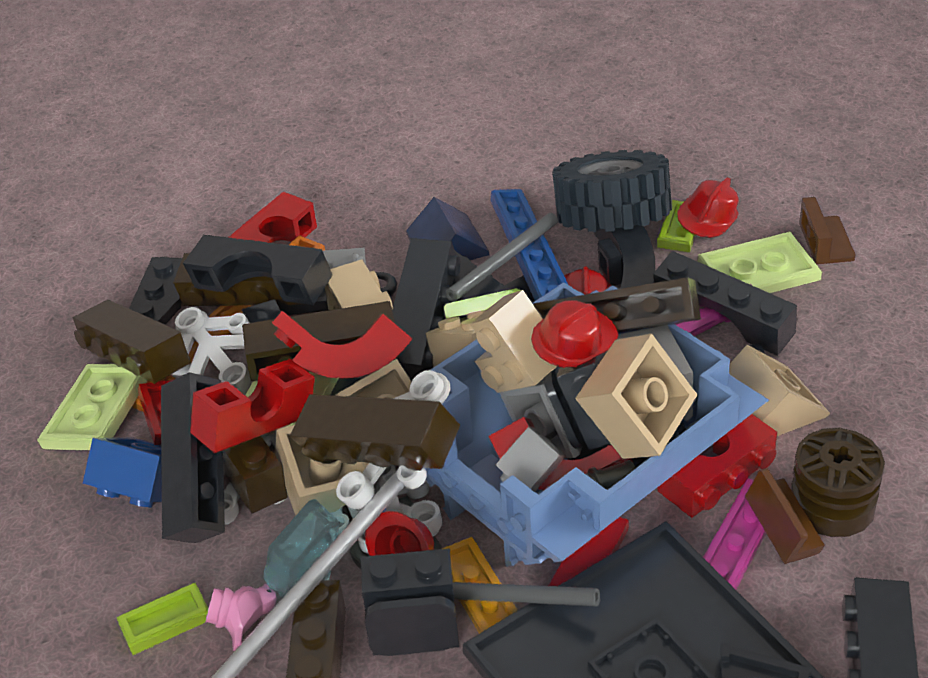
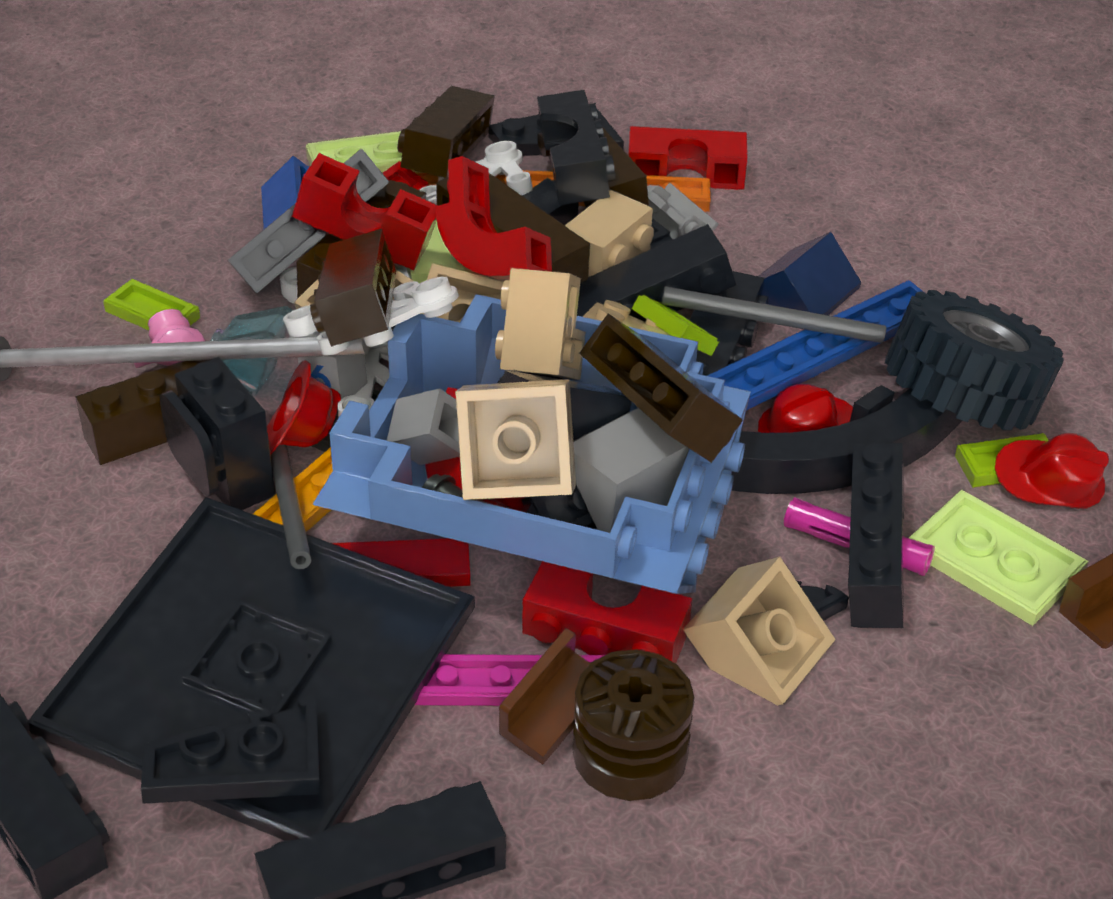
camera: 55 degrees right, 0 degrees up
red piece [531,300,618,367] -> none

